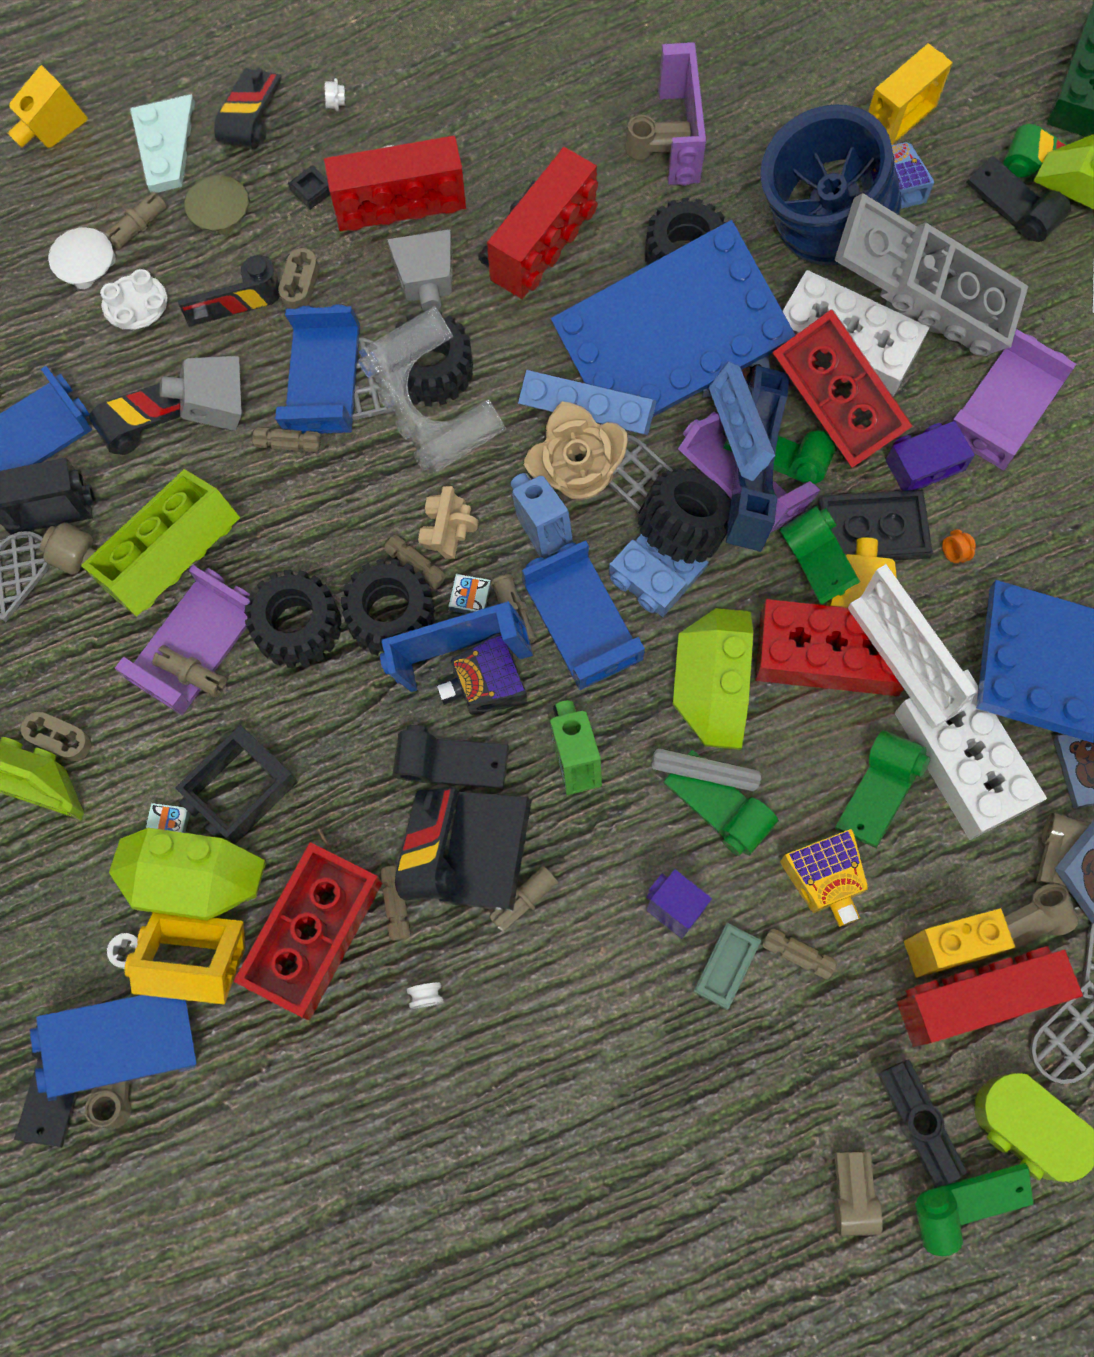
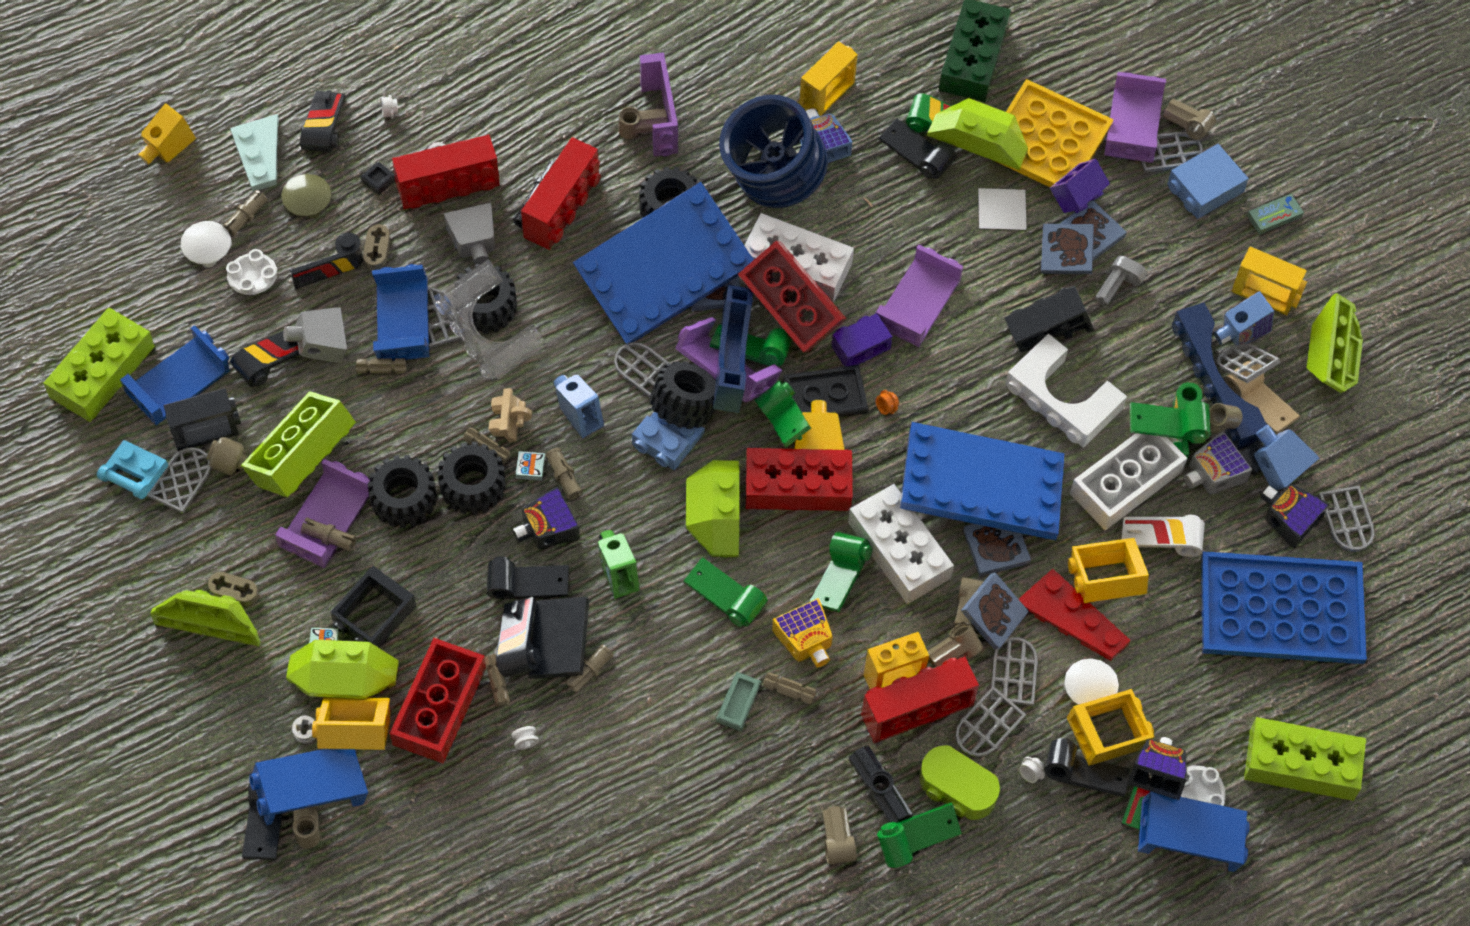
camera: 10 degrees left, 10 degrees down
blue panel [380,601,533,692] -> none
medium blue plate [518,370,657,436] -> none
blue panel [522,540,645,691] -> none
tan brick [524,401,628,500] -> none
dark purple brick [646,869,712,939] -> none
light grey axle [652,749,761,791] -> none
medium blue plate [709,362,775,481] -> none
light grey wedge [835,193,1028,356] -> none
white fence [848,564,977,729] -> none

